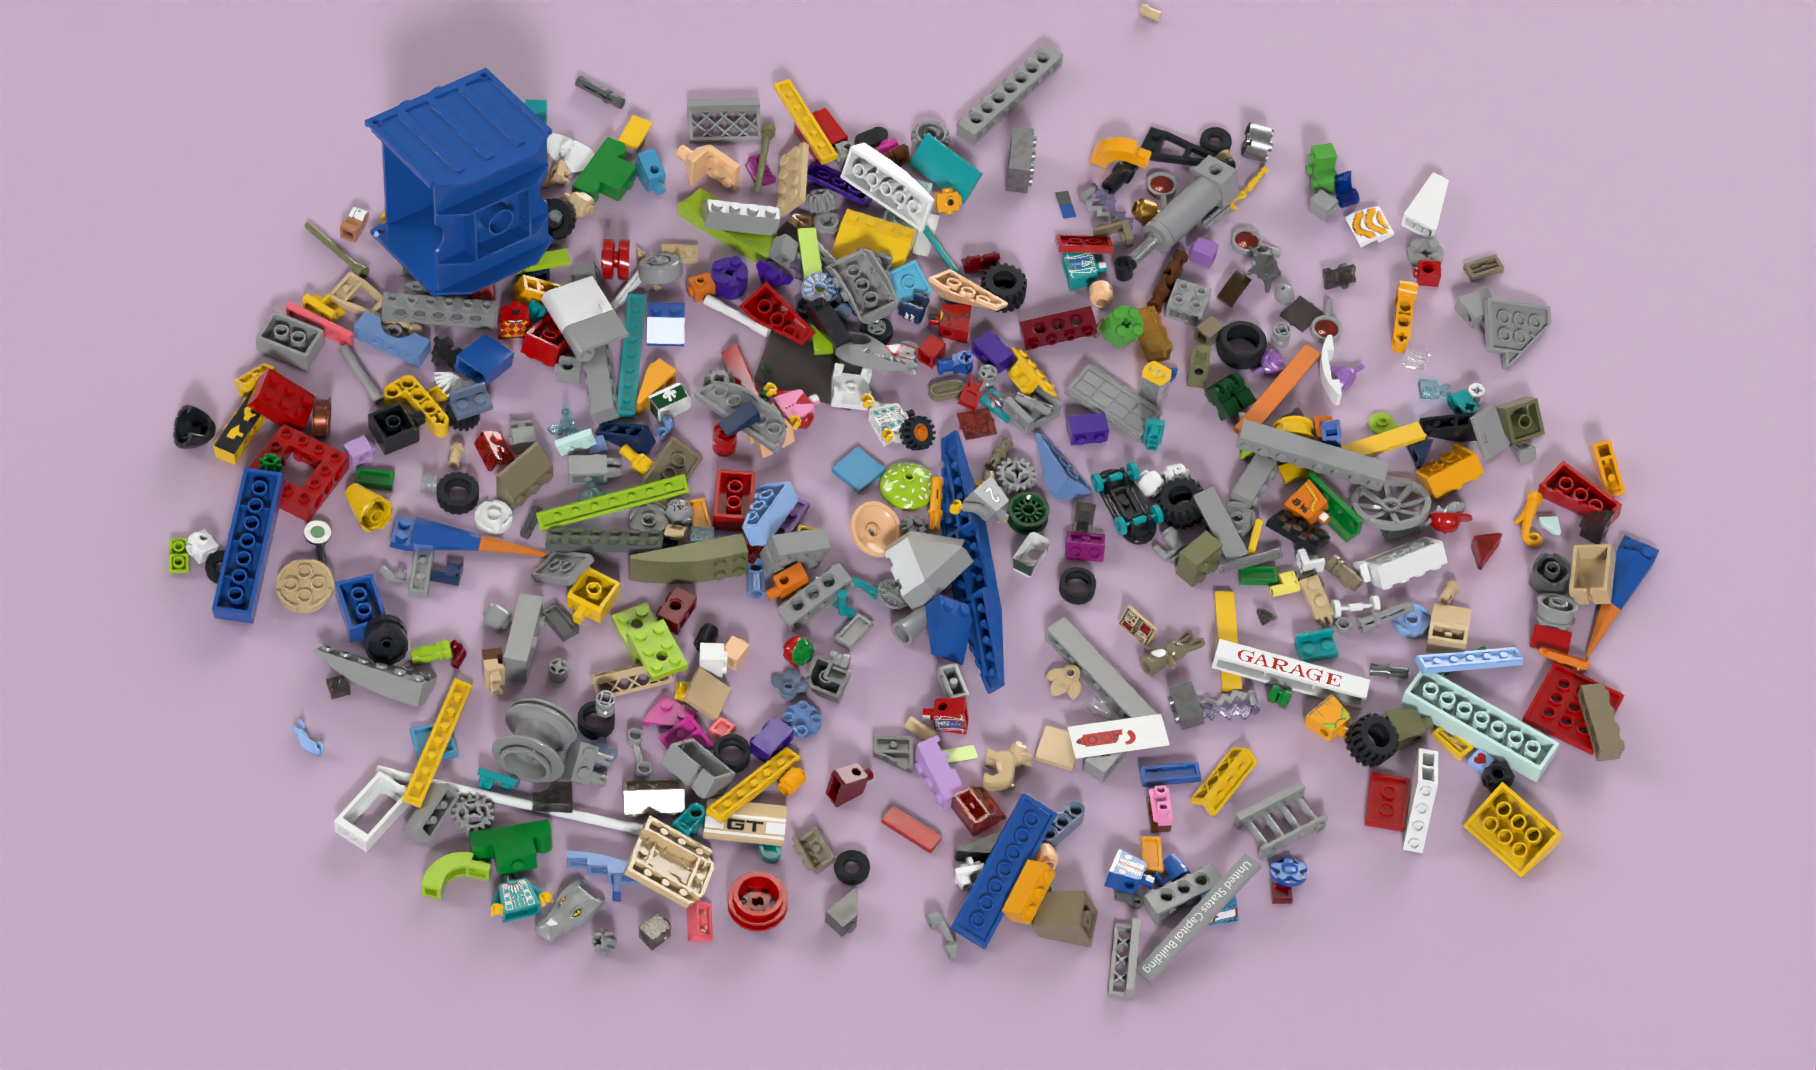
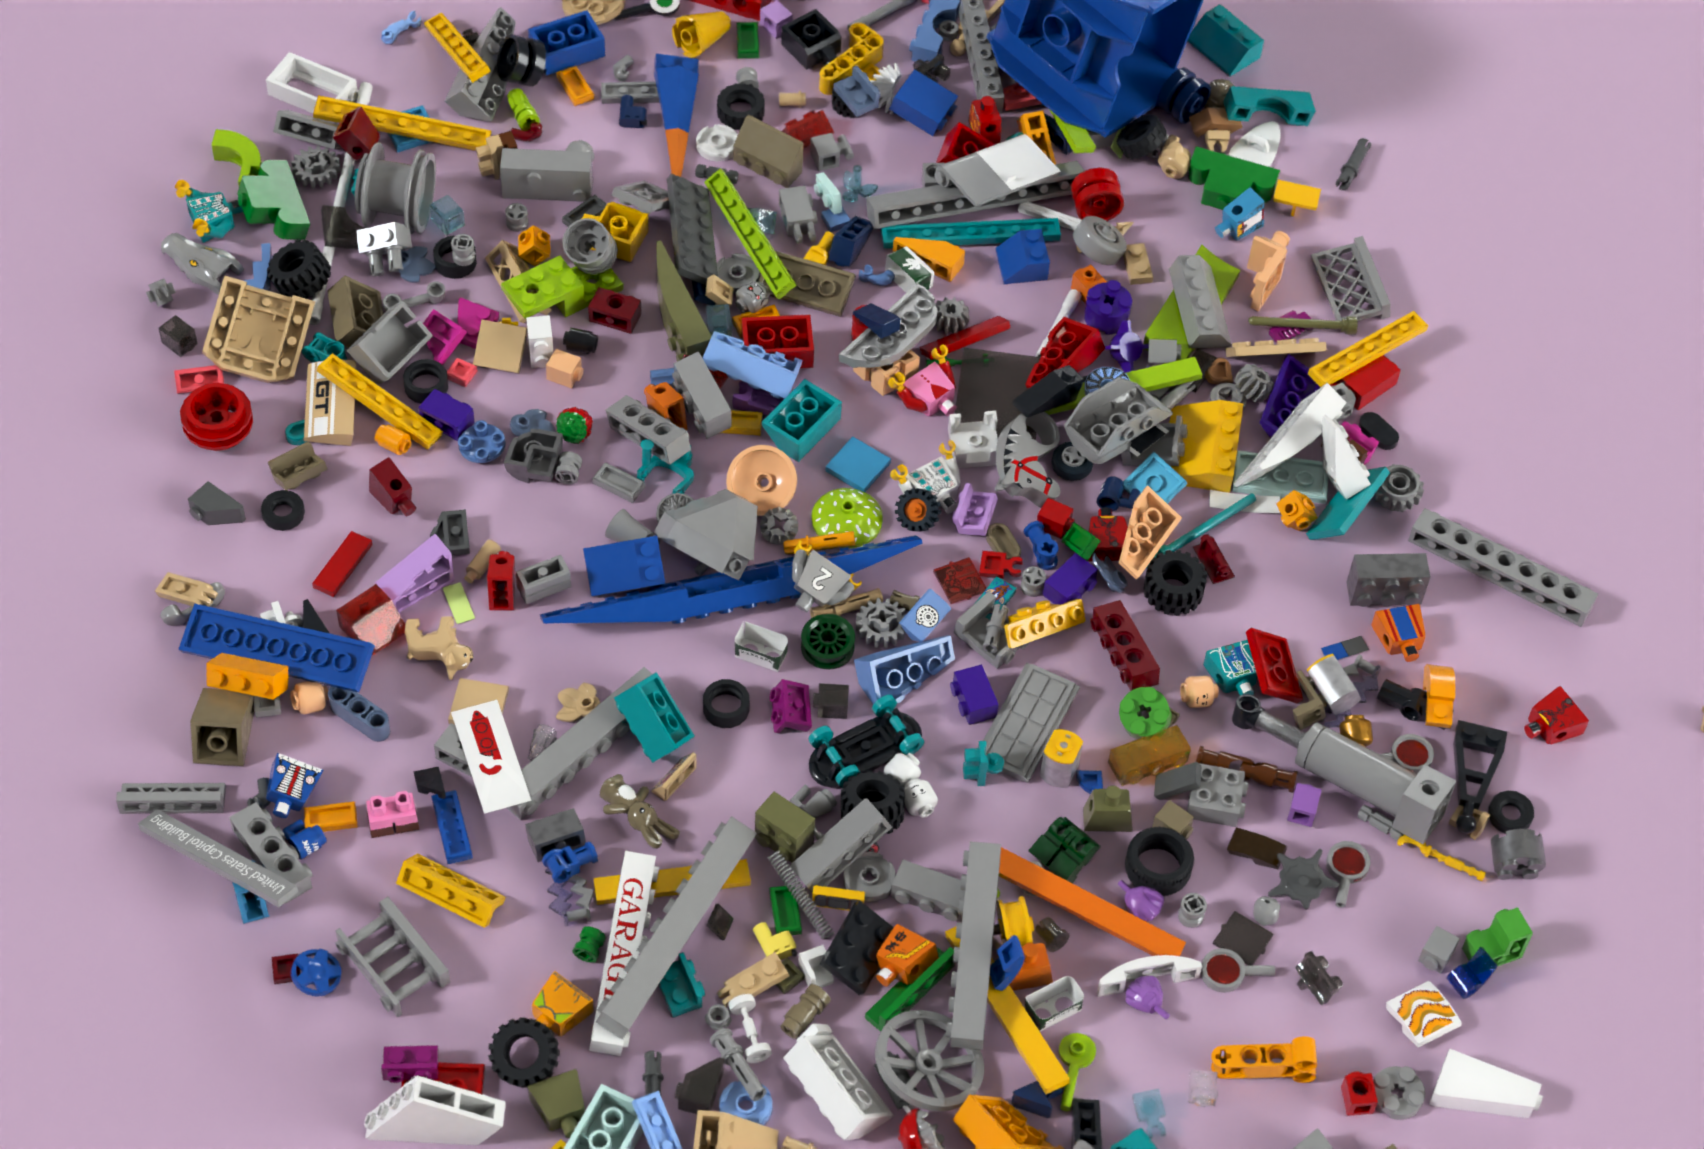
camera: 85 degrees right, 0 degrees up
none -> tan hinge [155,572,218,607]
none -> black tyre [267,240,331,299]
none -> dark red torso [332,106,380,160]
none -> magenta bracket [381,1045,439,1083]
none -> black tile [413,766,446,799]
none -> yellow tile [424,12,491,83]
none -> light orange brick [518,225,551,266]
none -> blue connector [542,841,598,883]
none -> light orange tile [556,66,594,106]
none -> light grey wheel [562,218,618,275]
none -> light grey brick [596,816,757,1040]
none -> teal slope [614,672,695,763]
none -> clear smoke slope [674,1057,725,1114]
none -> teal slope [762,379,842,462]
none -> medium blue slope [899,589,951,642]
none -> lavender bracket [952,483,998,536]
none -> white piece [1025,976,1084,1032]
none -> green tile [1061,522,1101,561]
none -> sand blue plate [1092,553,1128,593]
none -> dark grey tile [1154,762,1202,800]
none -> flat silver piece [1307,654,1361,715]
none -> white slope [1322,414,1371,500]
none -> orange torso [1371,604,1426,662]
none -> red torso [1524,686,1589,744]

